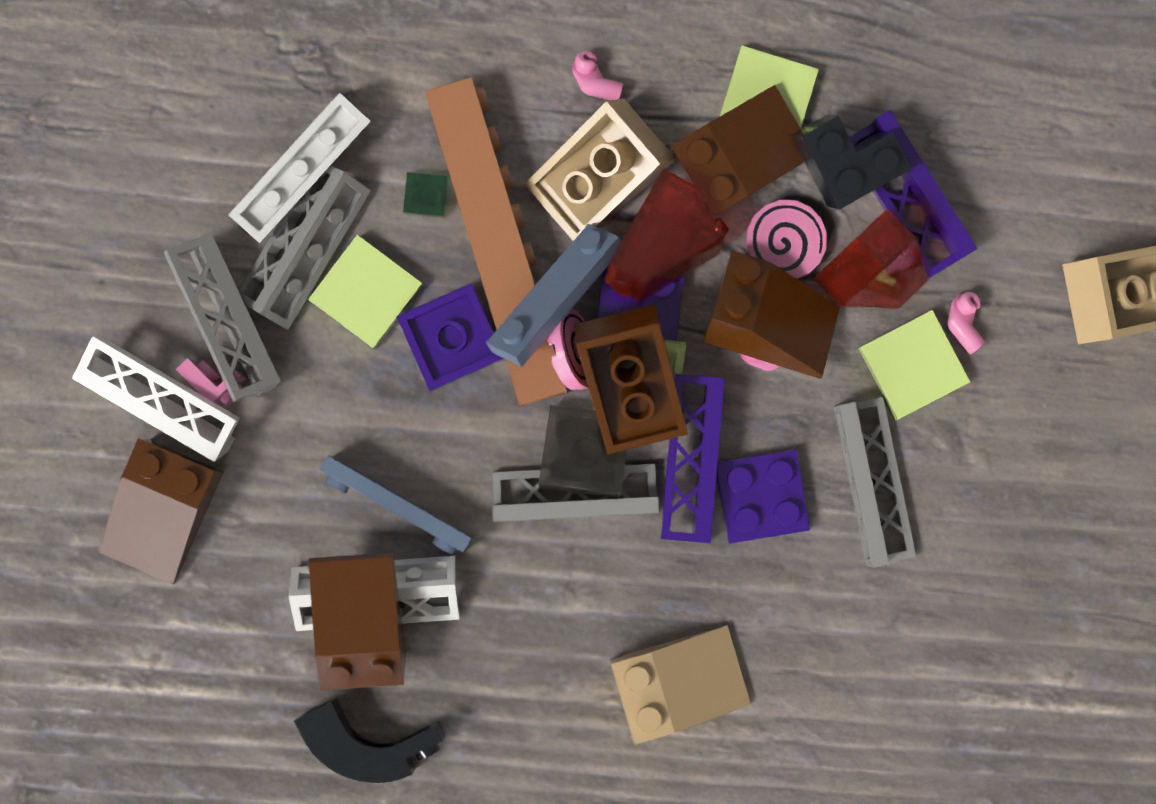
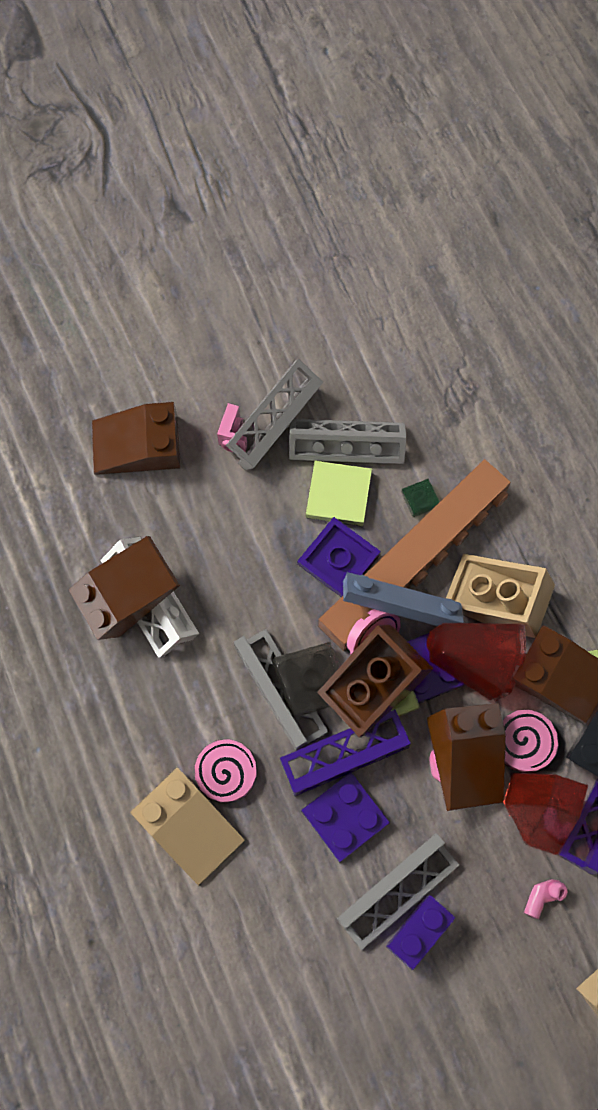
camera: 70 degrees right, 15 degrees down
white fence [72,334,240,462] -> none
white fence [228,93,370,243] -> none
black arch [294,698,446,783] -> none
sand blue plate [319,455,473,555] -> none
bright pink arm [572,51,623,101] -> none
yellowish green tile [858,310,970,420] -> none
none -> bright pink tile [195,739,257,803]
none -> dark purple brick [385,895,455,970]

